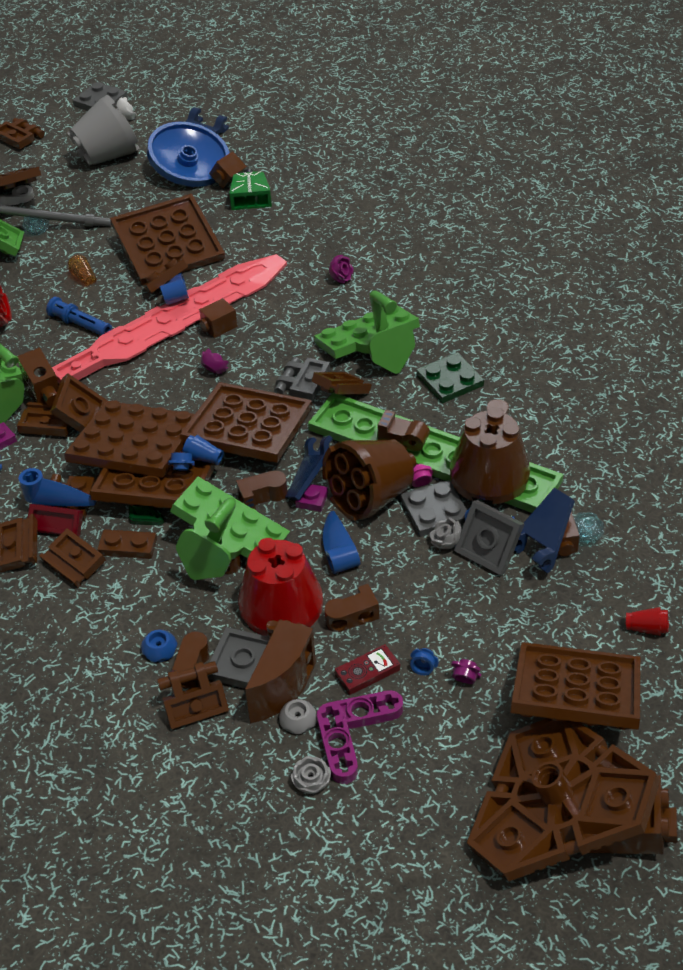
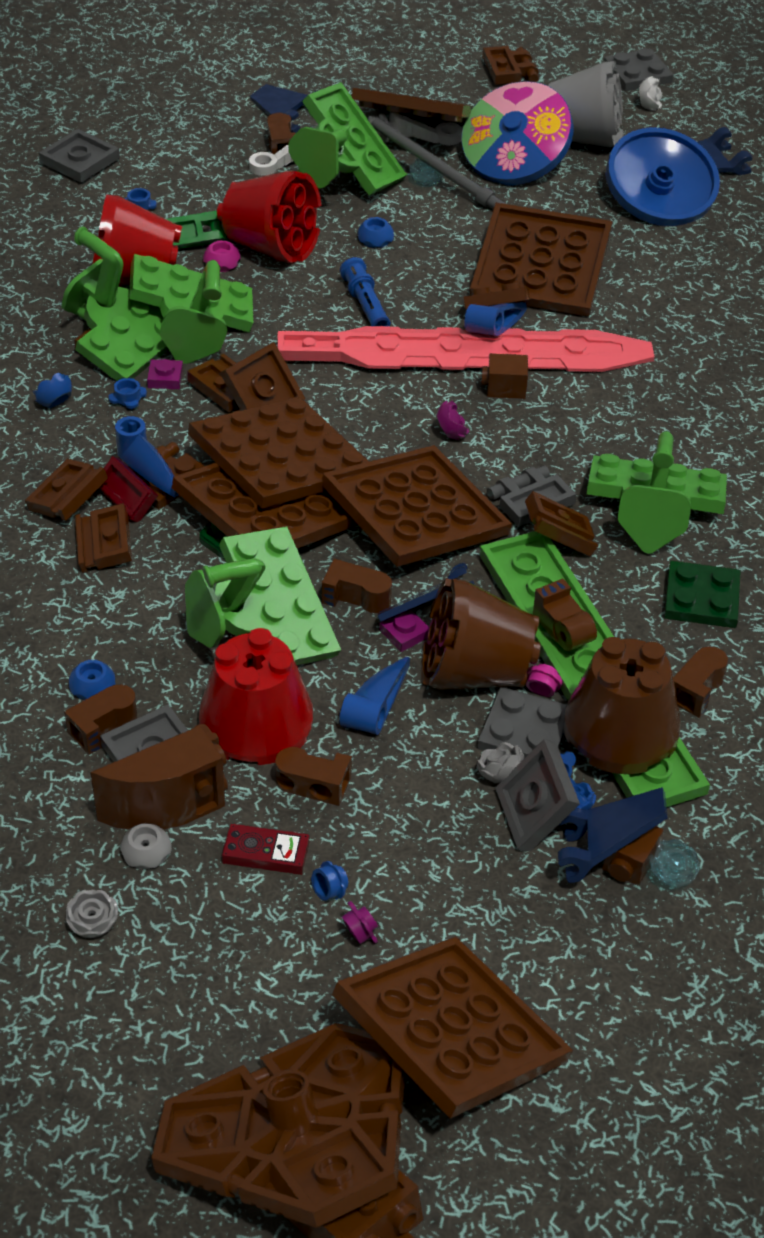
camera: 35 degrees right, 0 degrees up
reddish brown torso [17,347,59,407] -> none
clear orange cone [68,255,97,286] -> none
reddish brown plate [97,529,157,559] -> none
reddish brown plate [157,661,229,729] -> none
blue plate [168,453,195,471] -> none
blue cone [183,435,224,465] -> none
reddish brown brick [209,151,247,189] -> none
green torso [230,169,272,210] -> none
magenta beam [317,690,403,784] -> none
magenta plate [329,255,354,283] -> none
red cone [626,607,669,636] -> none
none -> blue plate [358,217,394,248]
none -> dish [462,81,574,185]

